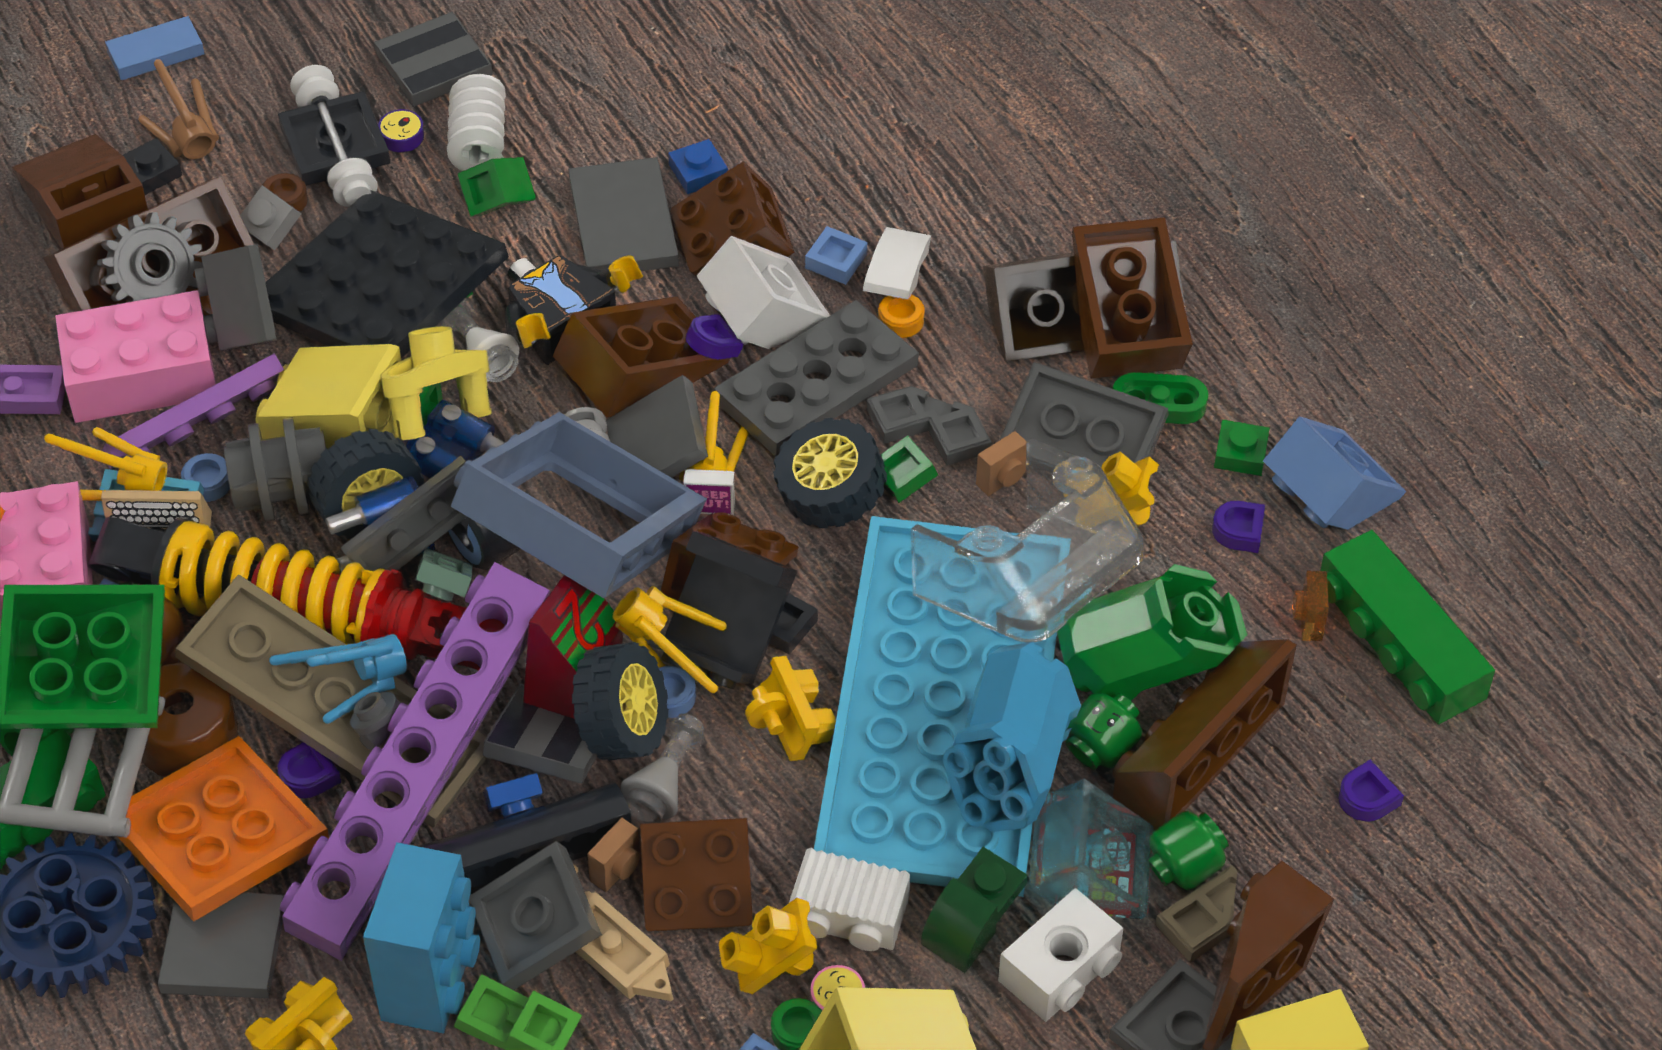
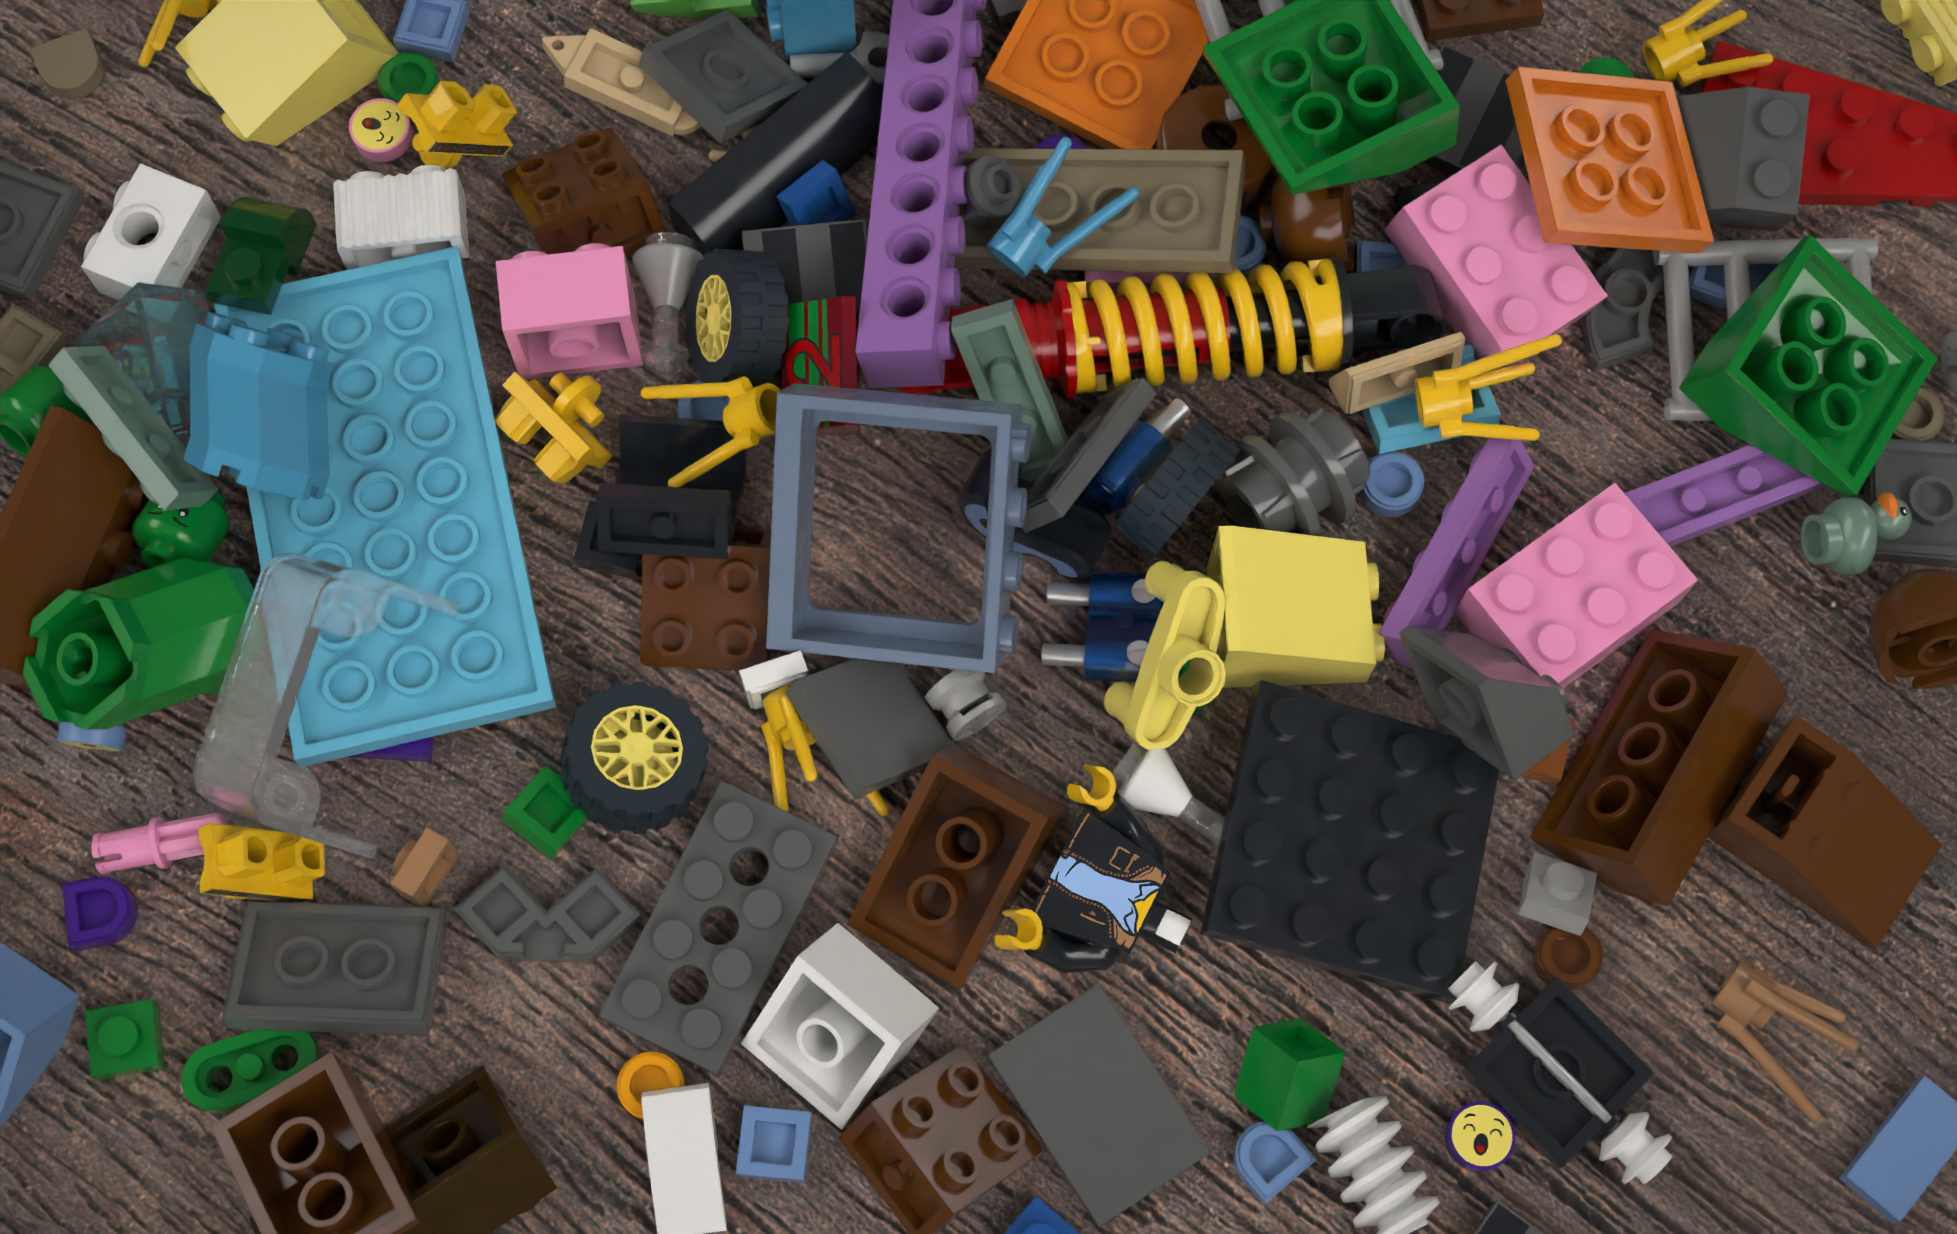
camera: 155 degrees right, 20 degrees up
gear [97,212,203,303] -> none
black plate [123,138,182,195] -> none
medium nougat plate [587,817,641,892] -> none
dark purple tile [686,314,744,359] -> none
none -> sand green plate [48,346,218,511]
none -> bright pink axle [91,812,228,875]
none -> bright pink brick [496,243,643,380]
none -> medium blue tile [1233,1121,1316,1205]

